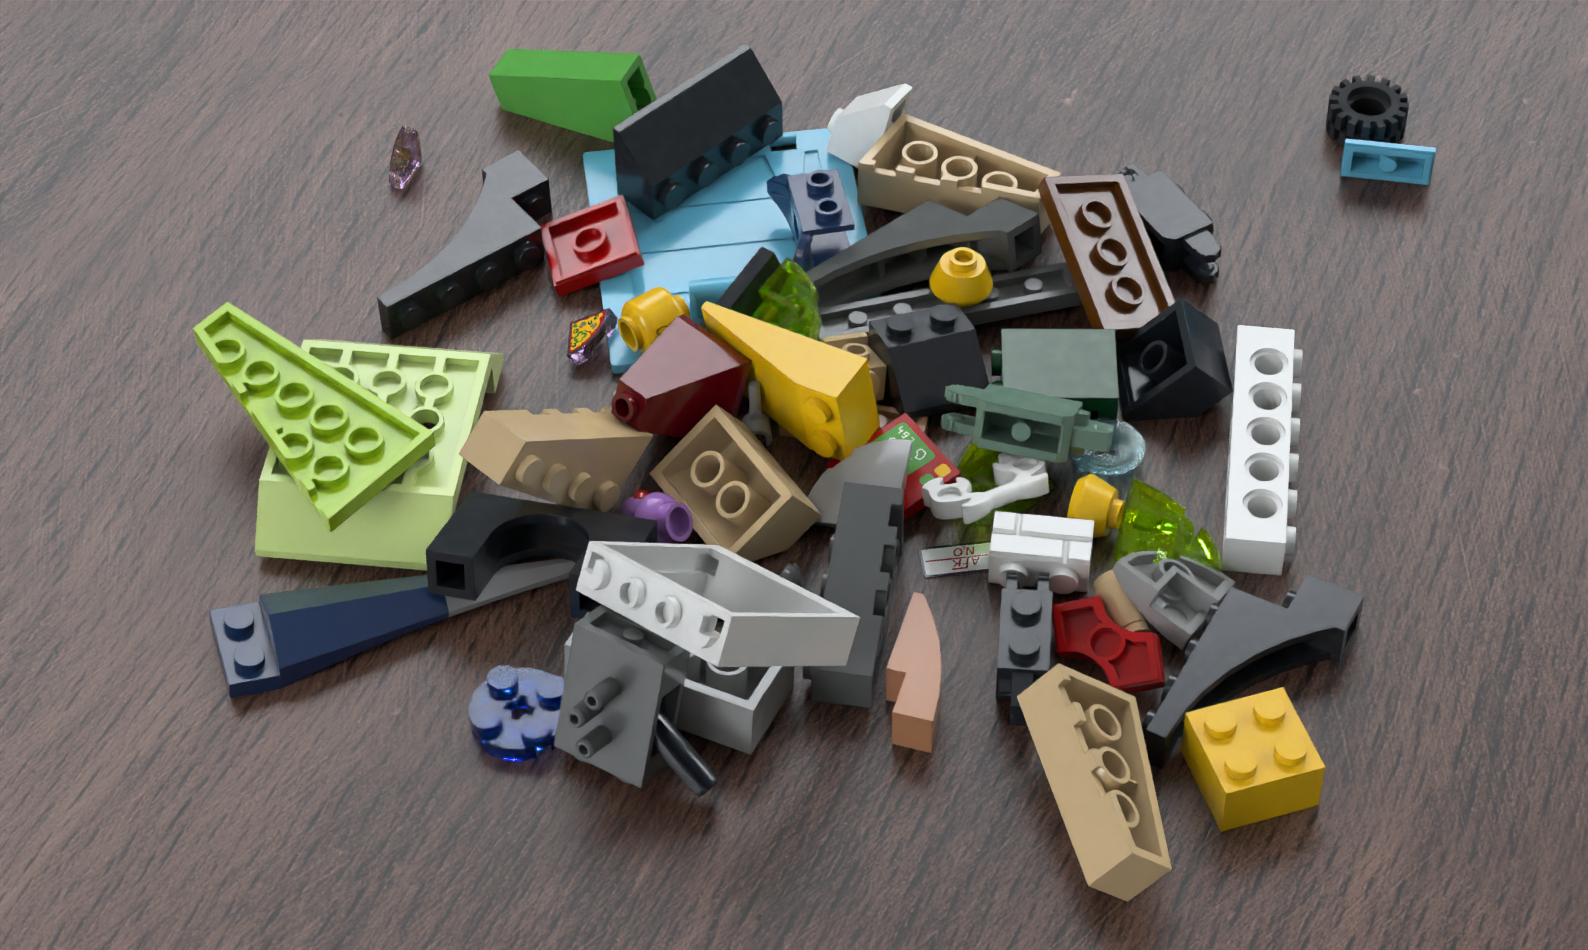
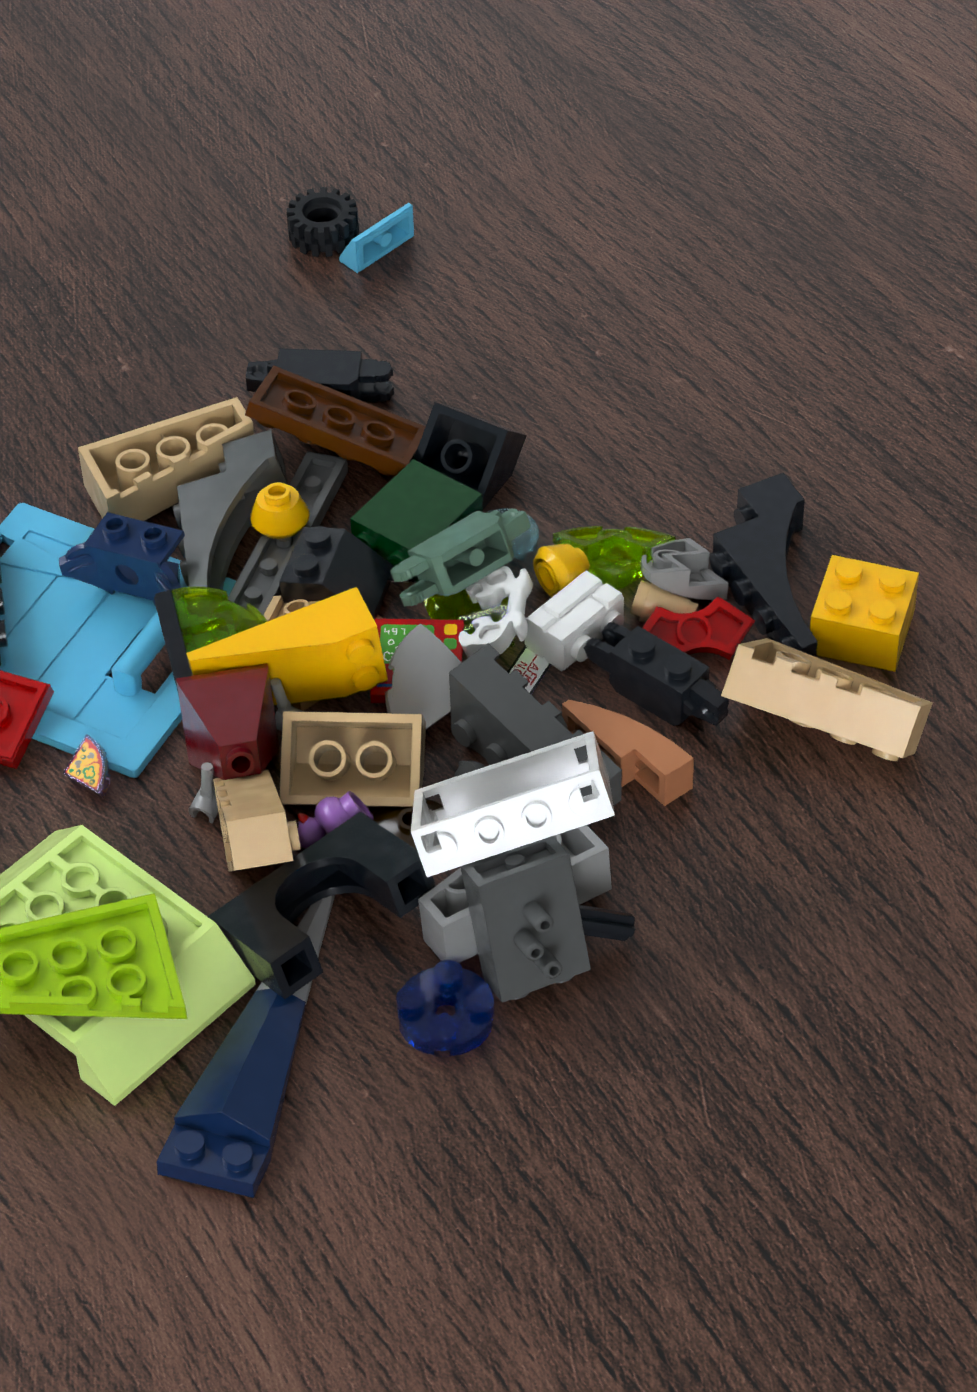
camera: 55 degrees left, 0 degrees up
yellow head [618,287,690,353] -> none
white slope [826,83,913,168] -> none
white brick [1222,325,1303,576] -> none

